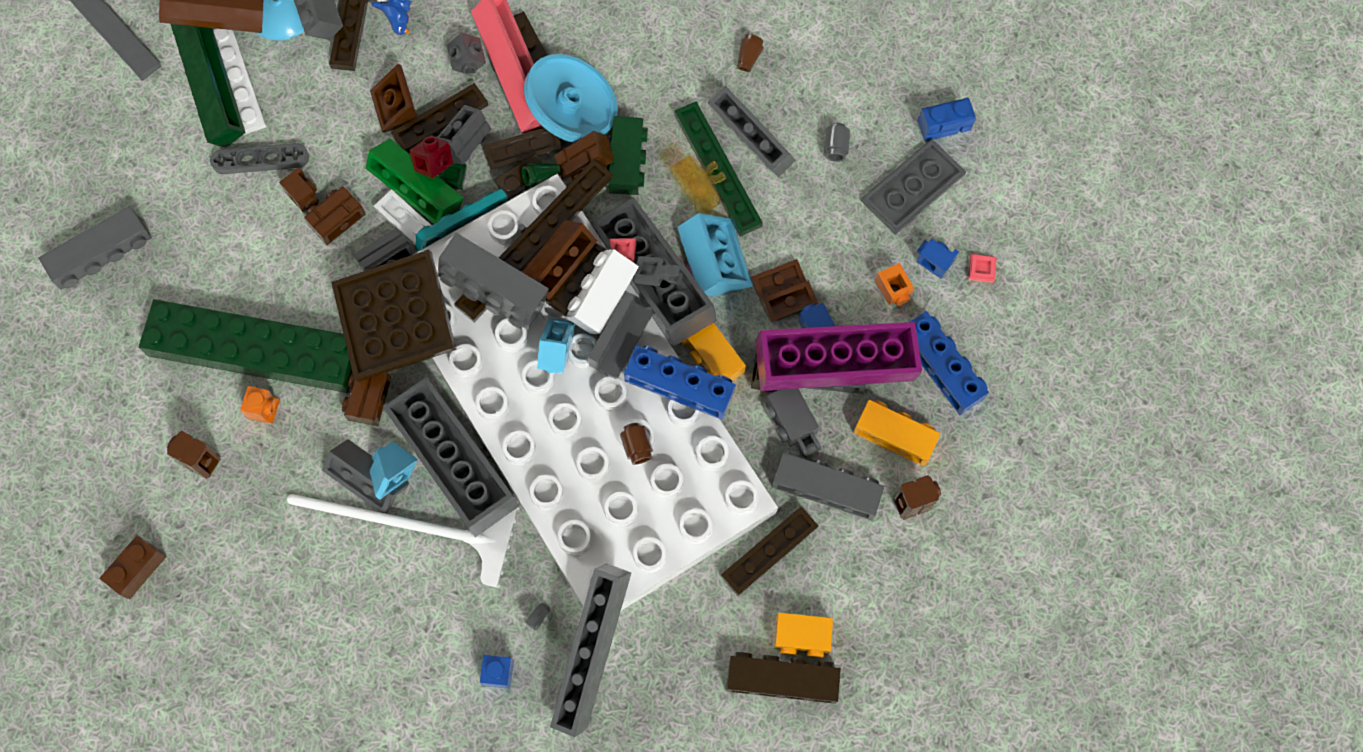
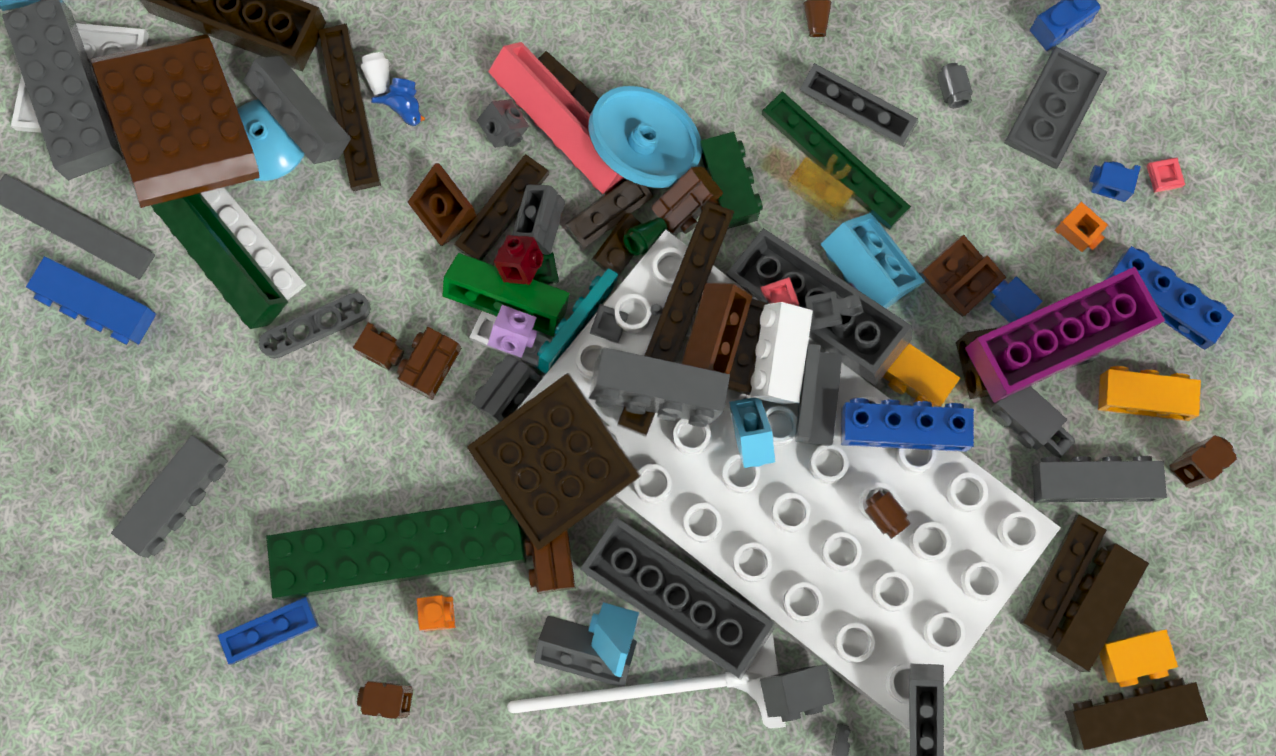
camera: 15 degrees left, 5 degrees up
none -> blue brick [26,256,157,345]
none -> blue plate [218,597,320,665]
none -> lavender brick [487,305,538,358]
none -> dark grey tile [590,304,629,343]
none -> dark grey brick [760,664,835,722]
none -> dark brown brick [1048,543,1149,672]

